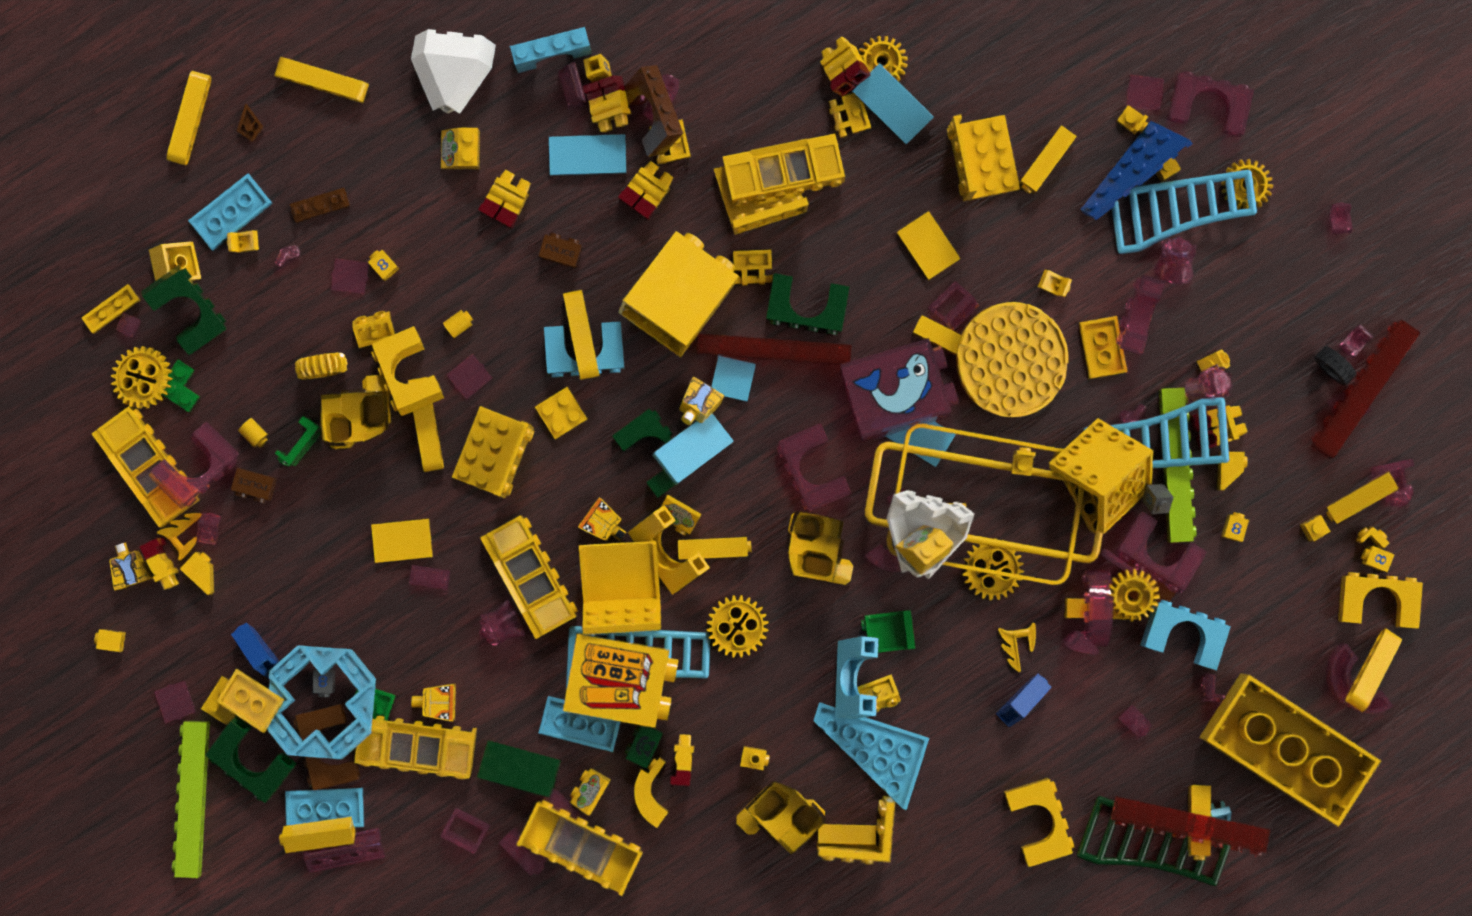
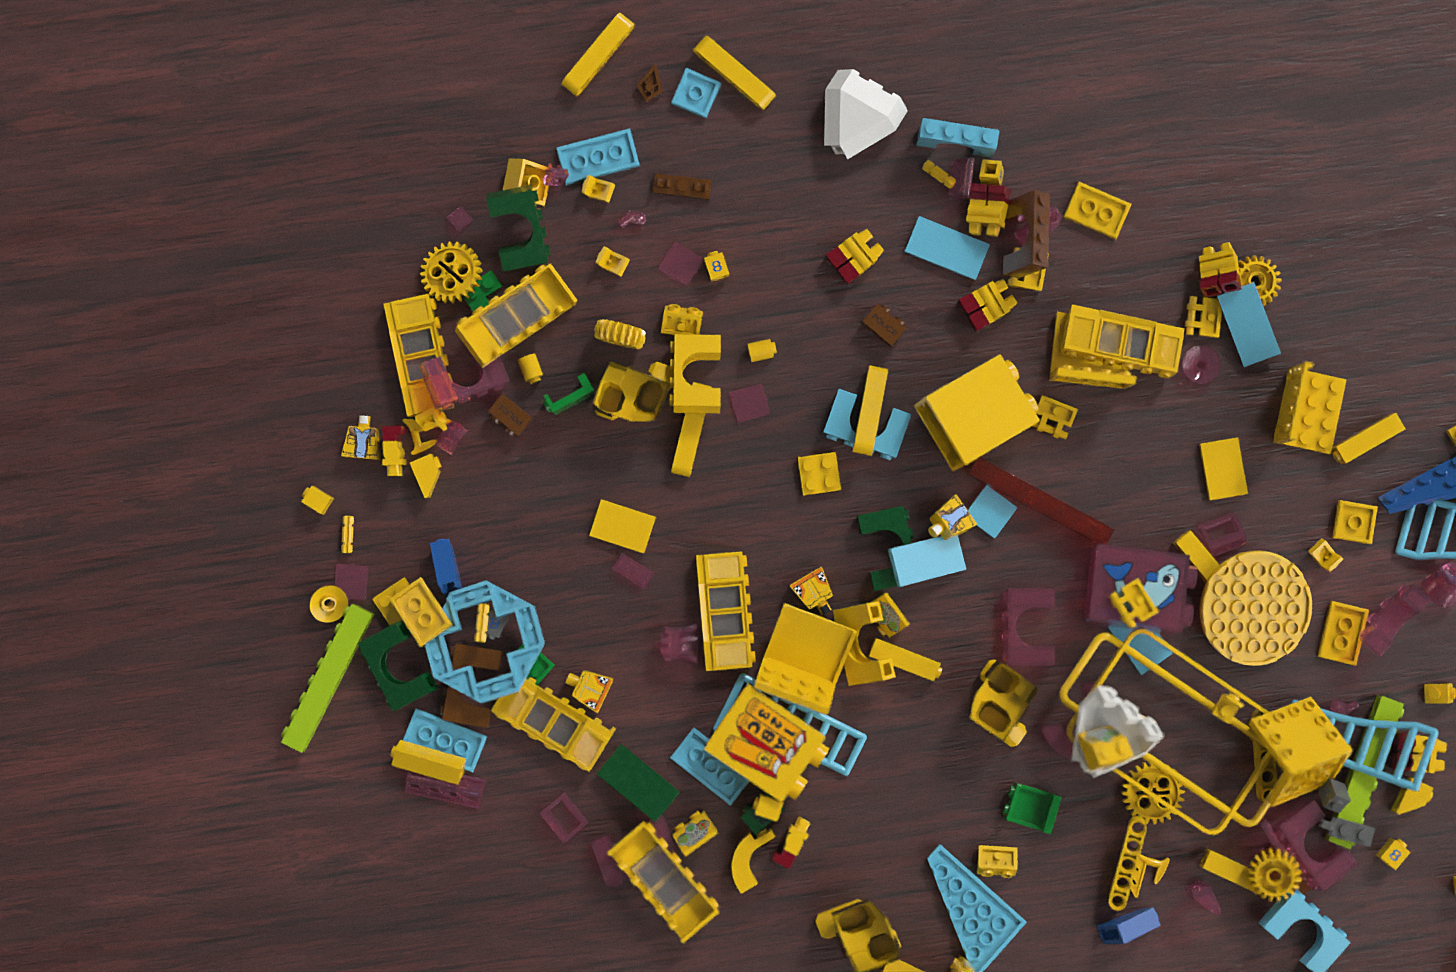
camera: 25 degrees right, 0 degrees up
yellow plate [82,284,140,334] -> none
yellow slope [441,128,480,169] -> none
yellow bracket [452,406,535,498] -> none
yellow gear [706,595,769,657] -> none
yellow brick [740,746,770,770] -> none
dark green arch [766,273,850,336] -> none
medium azure arch [835,636,878,719] -> none
clear pink brick [1081,570,1113,647] -> none
clear pink hat [1184,364,1233,403] -> none
none -> yellow dish [309,586,348,622]
none -> yellow axle [341,516,354,553]
none -> yellow bracket [415,406,447,432]
none -> yellow window [455,263,578,368]
none -> yellow axle [475,604,489,642]
none -> clear pink tile [543,164,569,187]
none -> yellow bracket [596,246,630,277]
none -> medium azure tile [671,68,721,119]
none -> yellow brick [753,794,783,821]
none -> yellow axle [922,160,956,189]
none -> yellow tile [1063,182,1131,240]
none -> yellow plate [1109,578,1159,629]
none -> yellow beam [1109,816,1147,911]
none -> clear pink dish [1182,345,1221,384]
none -> dark grey hinge [1319,817,1375,847]
none -> yellow plate [1332,500,1378,544]

